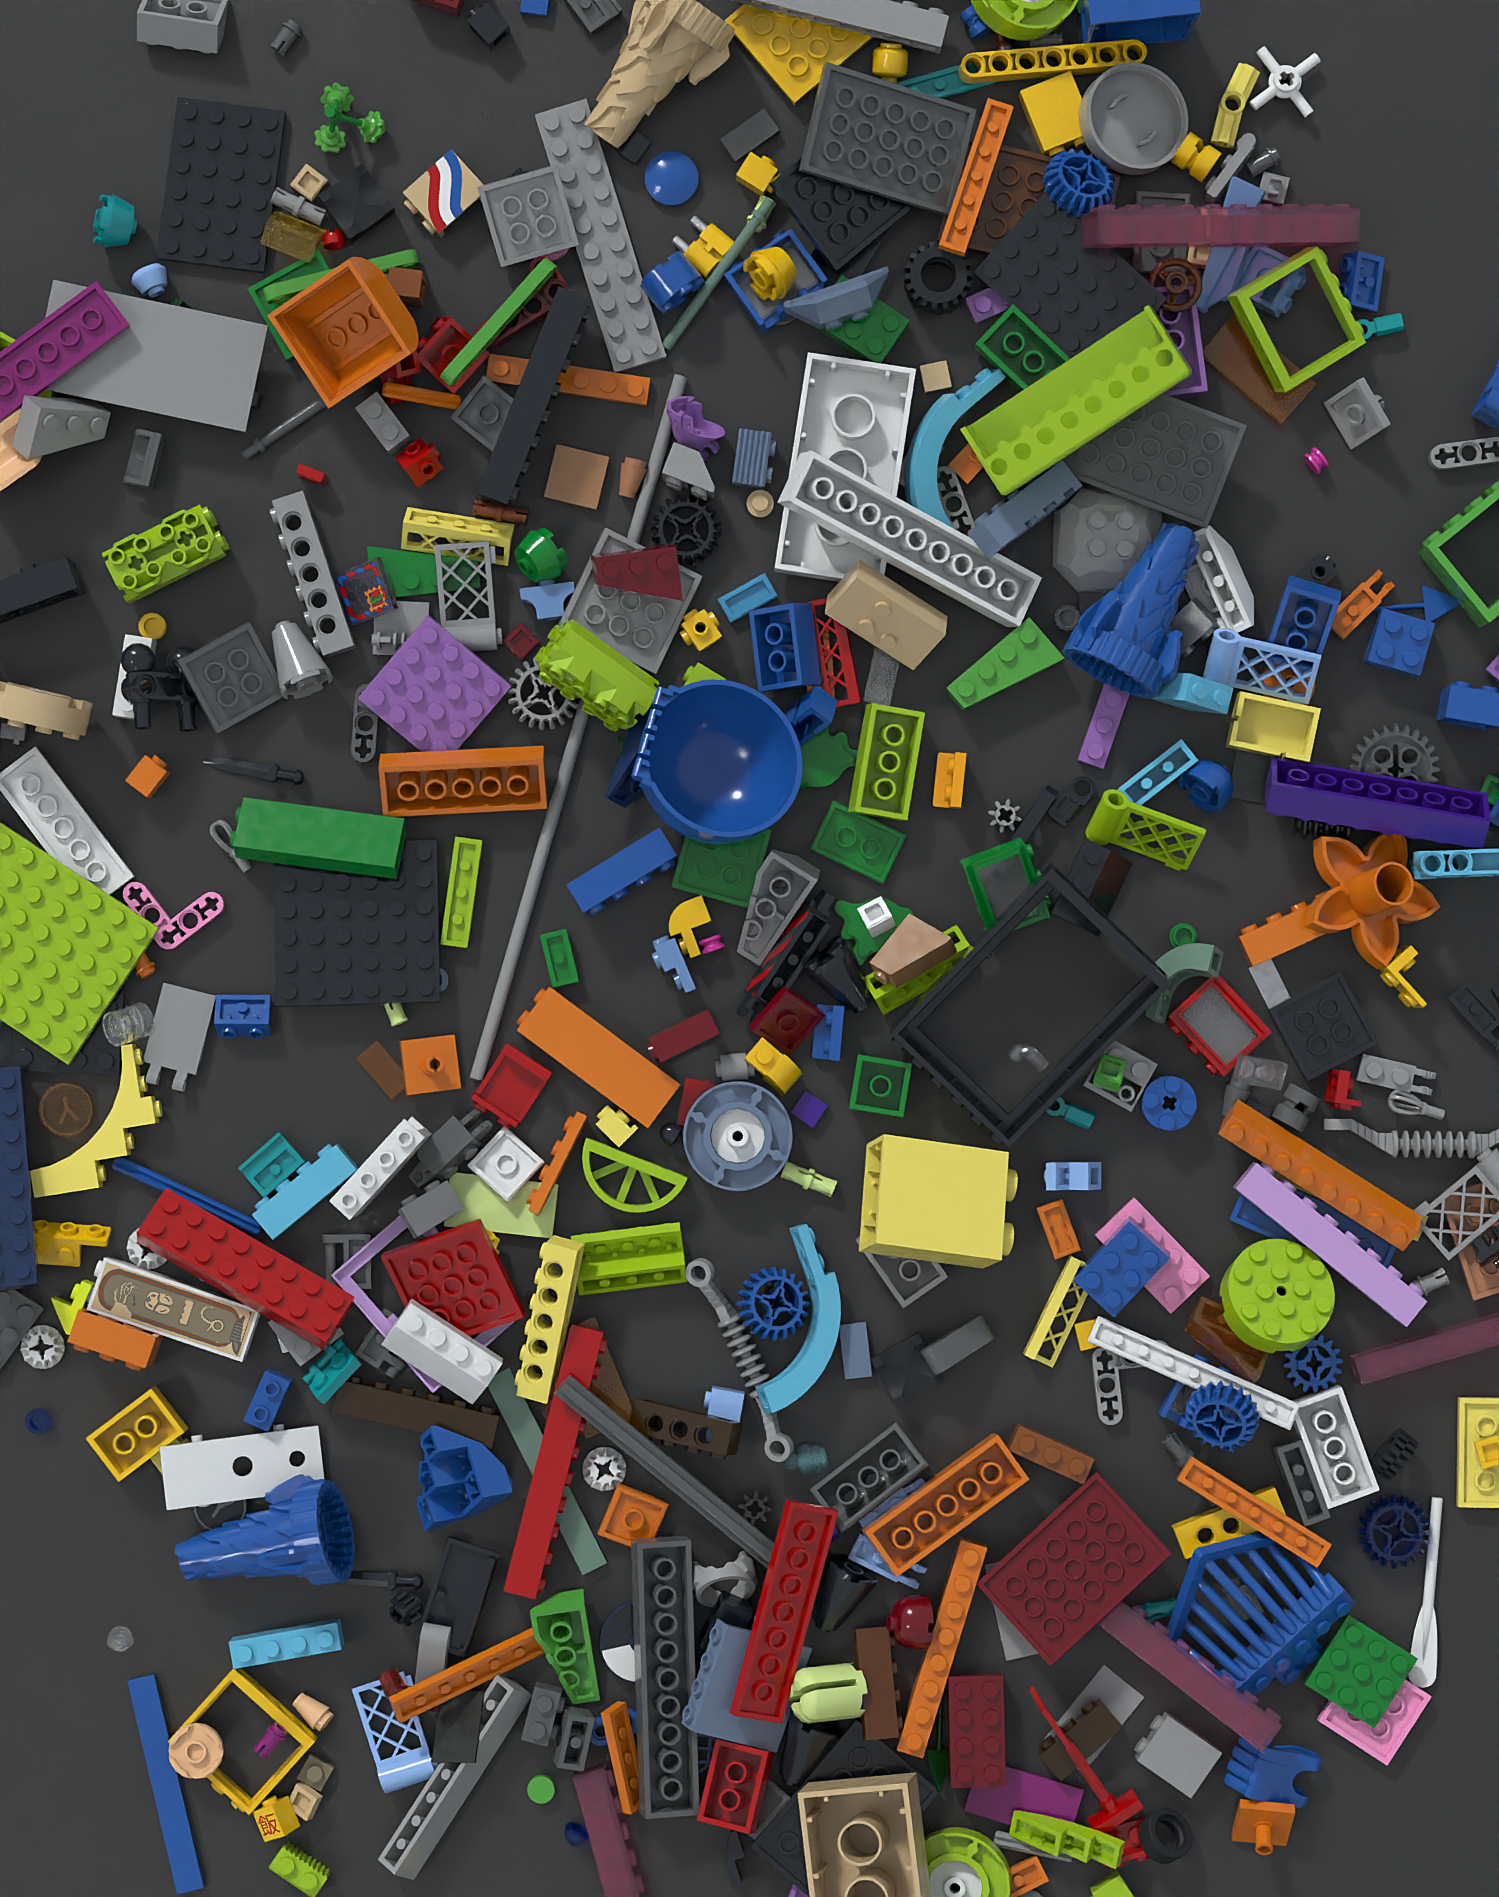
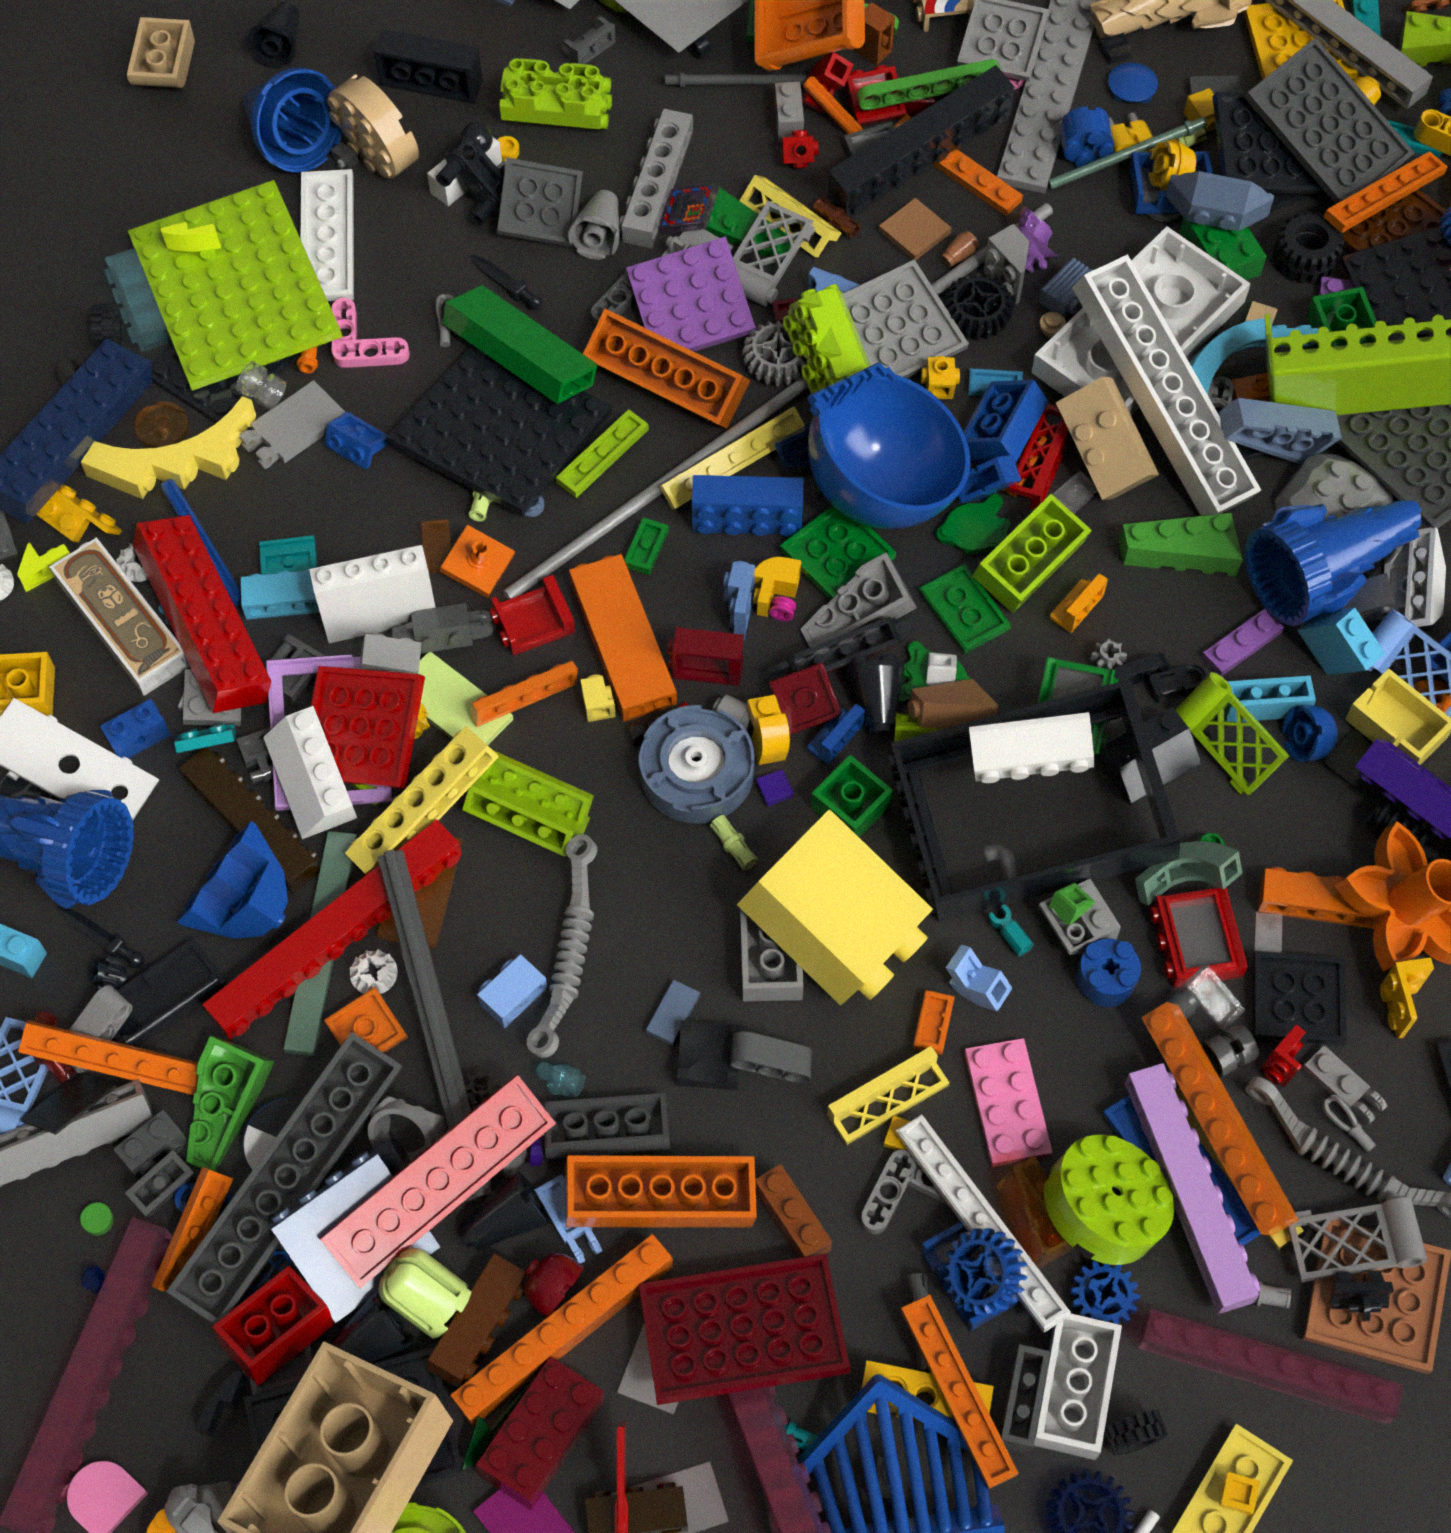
camera: 35 degrees right, 25 degrees down
orange brick [67,1306,163,1371] -> none
orange brick [125,755,170,799] -> none
red tile [296,463,327,486] -> none
white tile [467,1126,545,1203] -> none
green cone [515,528,568,583] -> none
lime window [582,1137,688,1213] -> none
dark red wedge [591,544,683,601] -> none
dark brown brick [629,1398,743,1459] -> none
blue gear [736,1267,810,1341] -> none
medium azure arch [755,1224,841,1413] -> none
blue brick [1073,1216,1170,1317] -> none
none -> light yellow plate [659,407,805,510]
none -> white slope [969,712,1094,783]

